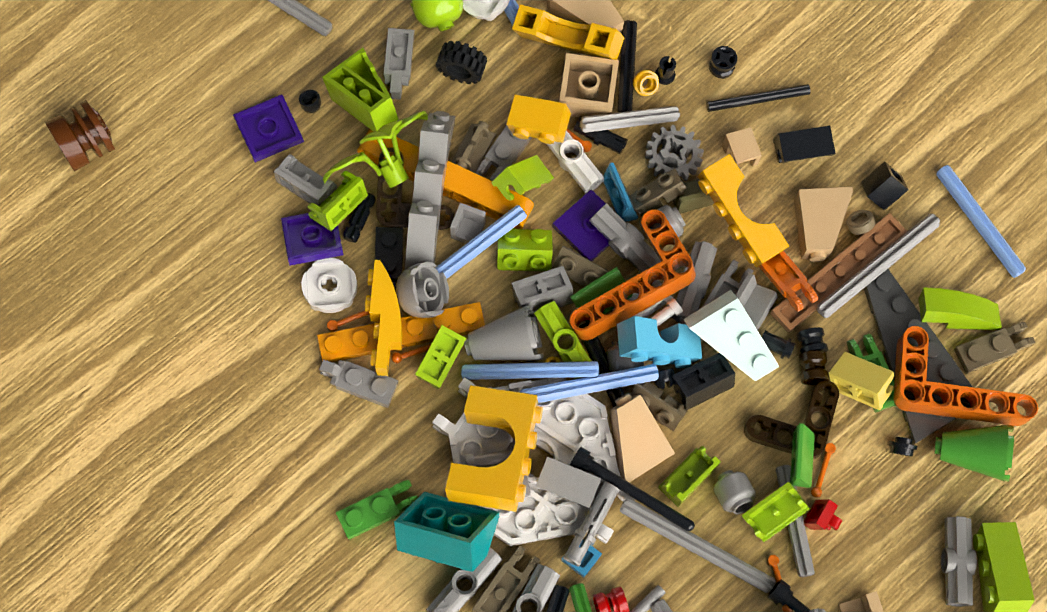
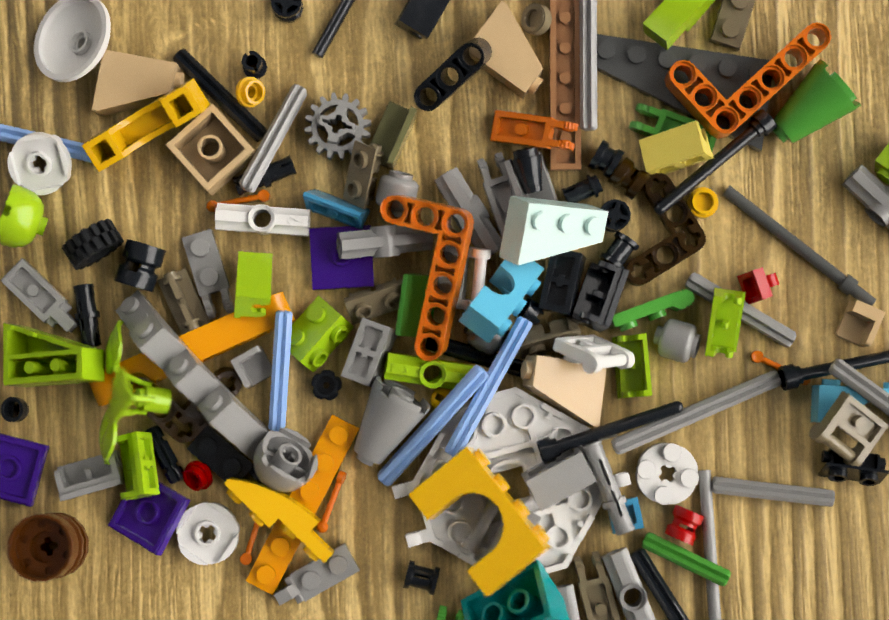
camera: 50 degrees left, 15 degrees up
lime hinge [415,325,467,389] -> none
yellow brick [506,94,571,144] -> none
yellow arch [697,154,789,268] -> none
tan panel [722,127,762,166] -> none
bright green slope [790,423,814,488] -> none
orange hinge [811,443,836,498] -> none
black plate [889,437,918,457] -> none
none -> reddish brown wheel [7,513,89,582]
none -> black pin [73,284,102,347]
none -> black wheel [114,239,166,292]
none -> red plate [183,460,213,491]
none -> black plate [311,370,342,400]
none -> black bush [403,560,440,595]
none -> black beam [414,38,492,111]
none -> black cone [511,147,543,194]
none -> white plate [553,334,635,373]
none -> black hinge [570,260,630,332]
none -> black bush [599,231,639,269]
none -> black wheel [600,199,631,233]
none -> bright green hinge [610,289,695,332]
none -> white plate [636,443,699,505]
none -> black piece [654,109,777,215]
none -> yellow plate [687,187,719,218]
none -> dark grey bar [722,186,876,306]

